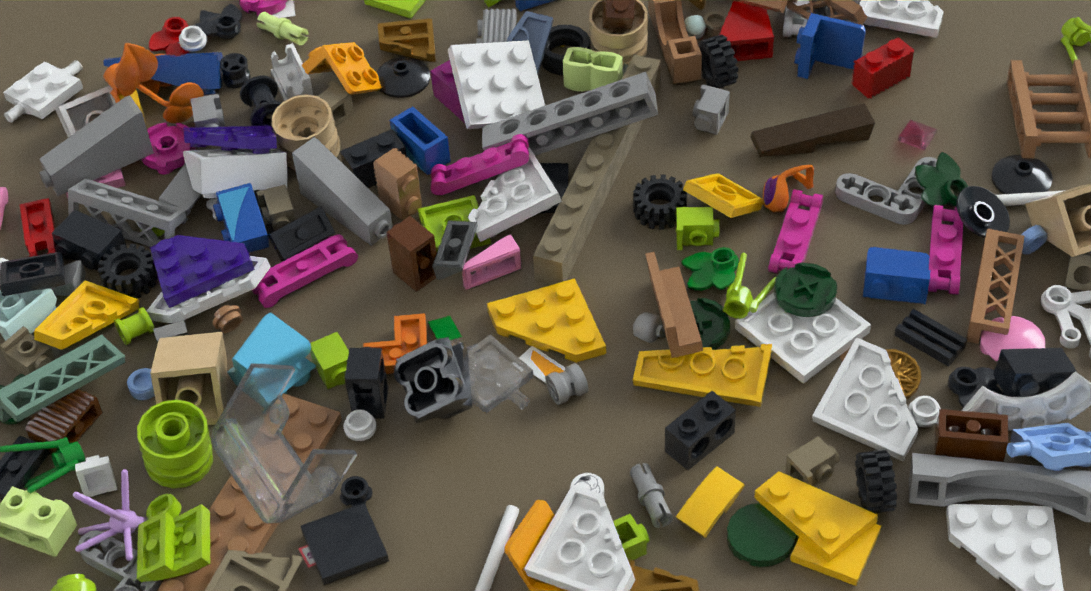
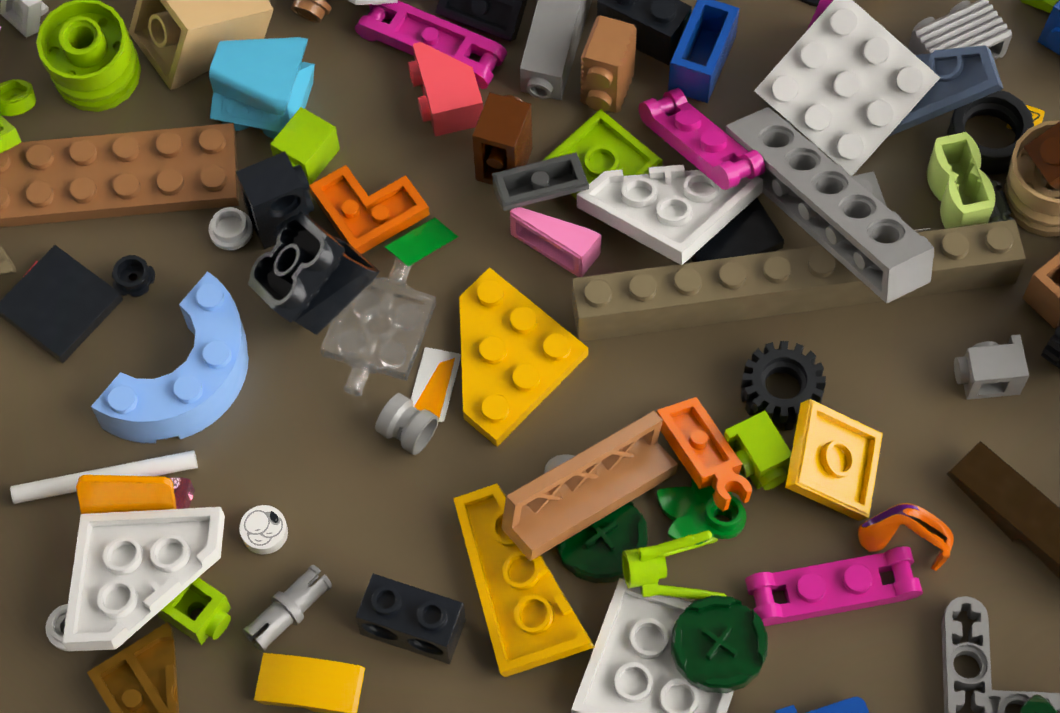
camera: 60 degrees right, 15 degrees up
clear windscreen [211,363,358,523] -> none
none -> light blue brick [91,271,249,443]
none -> coral slope [408,42,483,137]
none -> orange plate [656,397,752,511]

